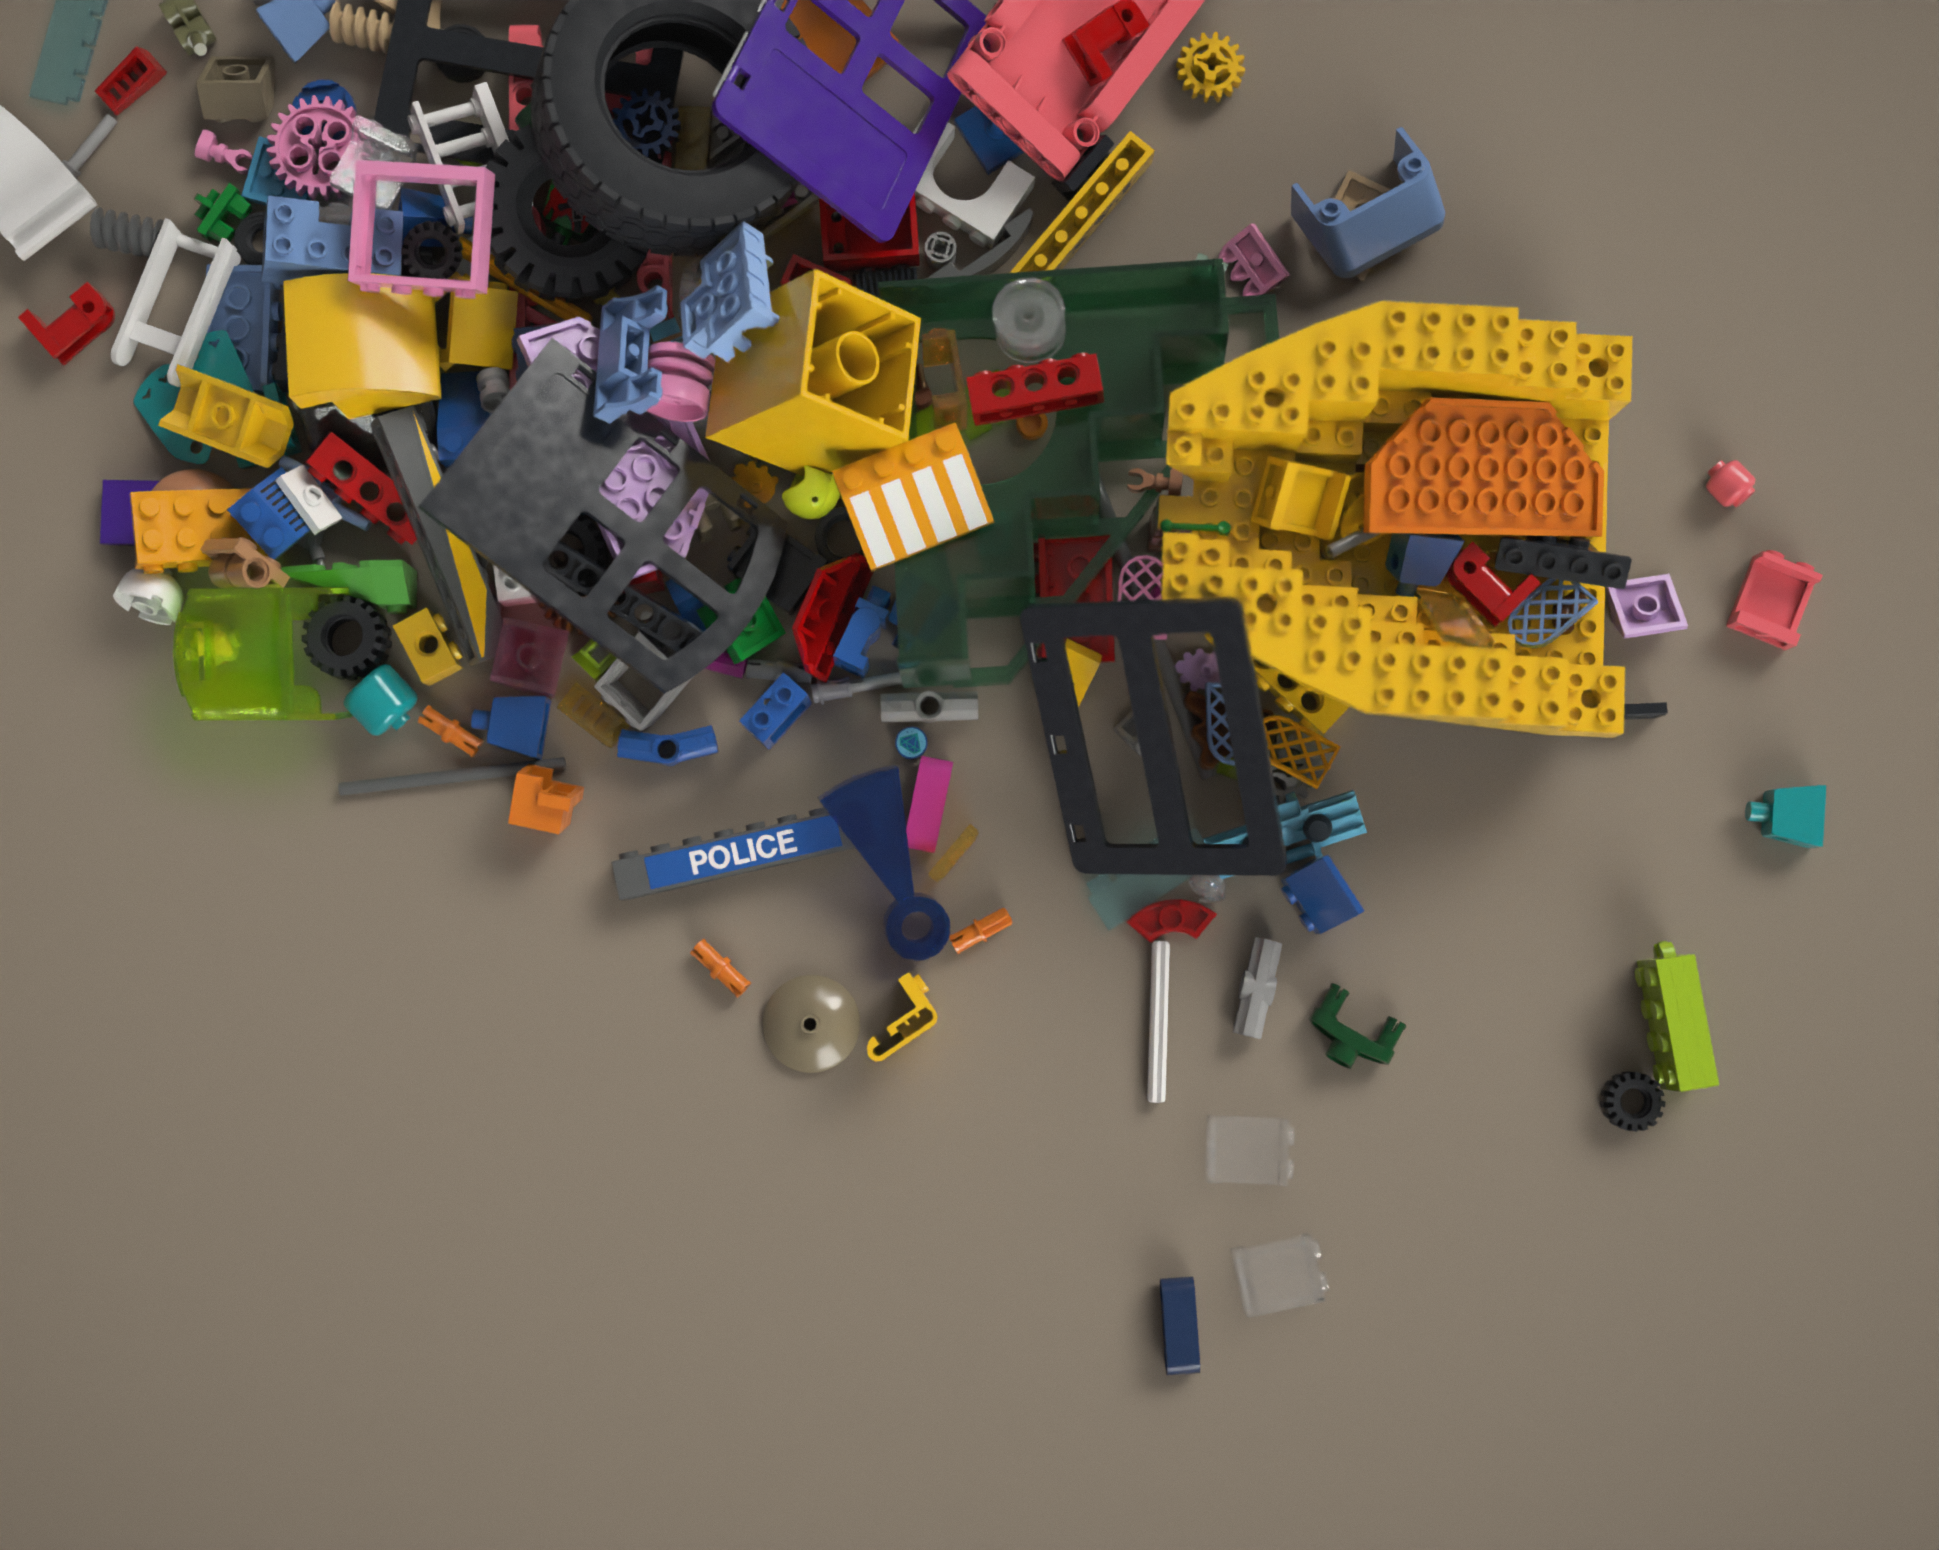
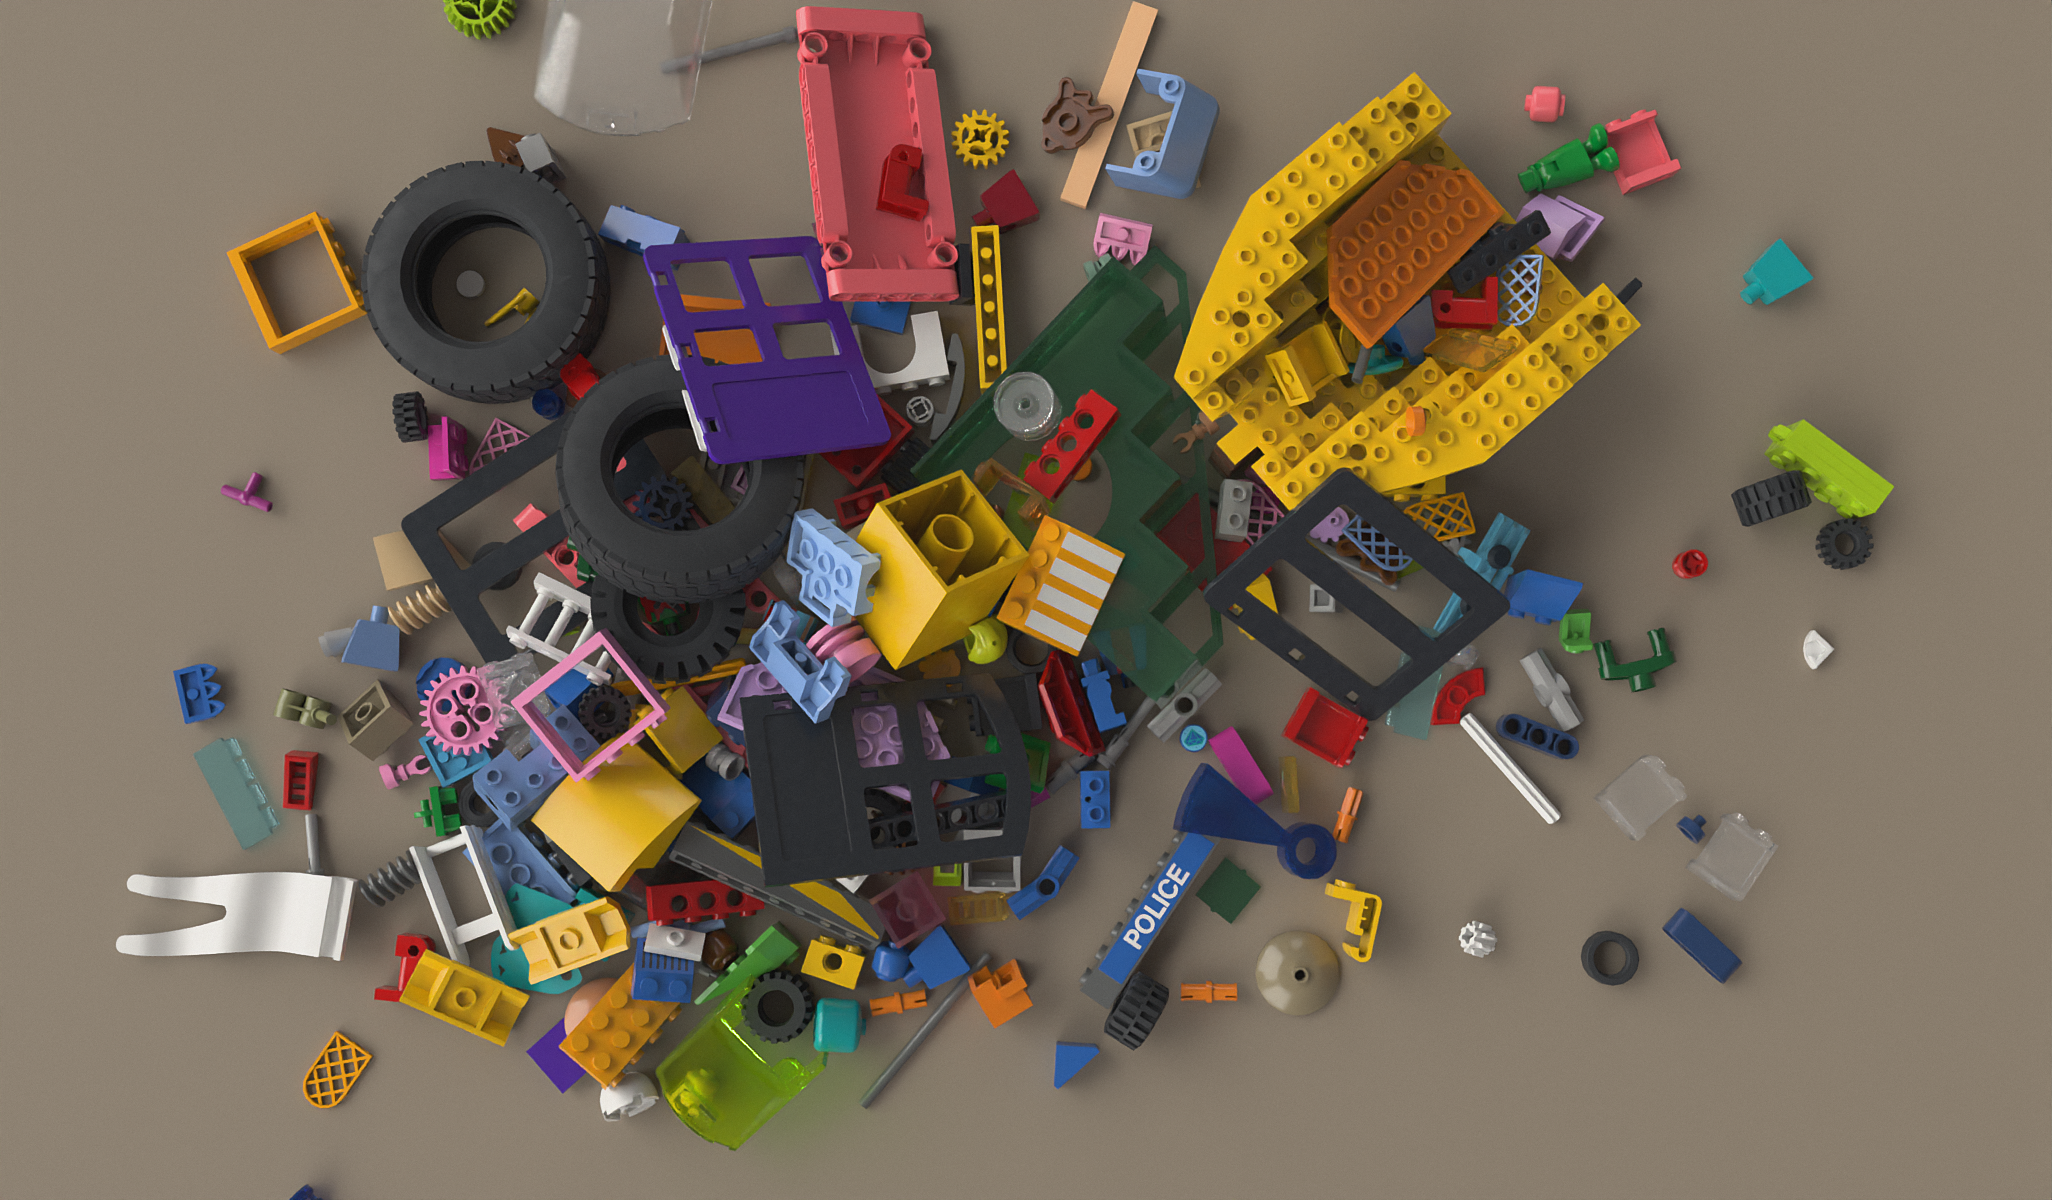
camera: 30 degrees left, 0 degrees up
medium nougat plate [200,537,290,588] -> none
green hinge [1160,519,1231,536] -> none
none -> yellow piece [399,949,530,1047]
none -> reddish brown head [701,929,739,971]
none -> blue head [872,938,911,982]
none -> dark red torso [971,169,1040,234]
none -> reddish brown tile [1041,77,1114,154]
none -> blue slope [1054,1041,1100,1089]
none -> light nougat tile [1060,1,1158,209]
none -> black tyre [1104,971,1169,1051]
none -> clear green piece [1195,857,1261,924]
none -> light grey brick [1214,479,1253,542]
none -> red panel [1280,687,1369,768]
none -> teal piece [1347,345,1404,375]
none -> orange tile [1405,406,1426,437]
none -> white gear [1459,921,1497,958]
none -> dark blue beam [1496,714,1579,760]
none -> lavender slope [1516,193,1586,261]
none -> green piece [1518,123,1620,193]
none -> bright green bracket [1559,609,1593,653]
none -> black tyre [1581,931,1639,986]
none -> red wheel [1672,549,1708,579]
none -> dark blue tile [1676,814,1707,844]
none -> black tyre [1731,470,1812,527]
none -> white tile [1803,630,1834,669]

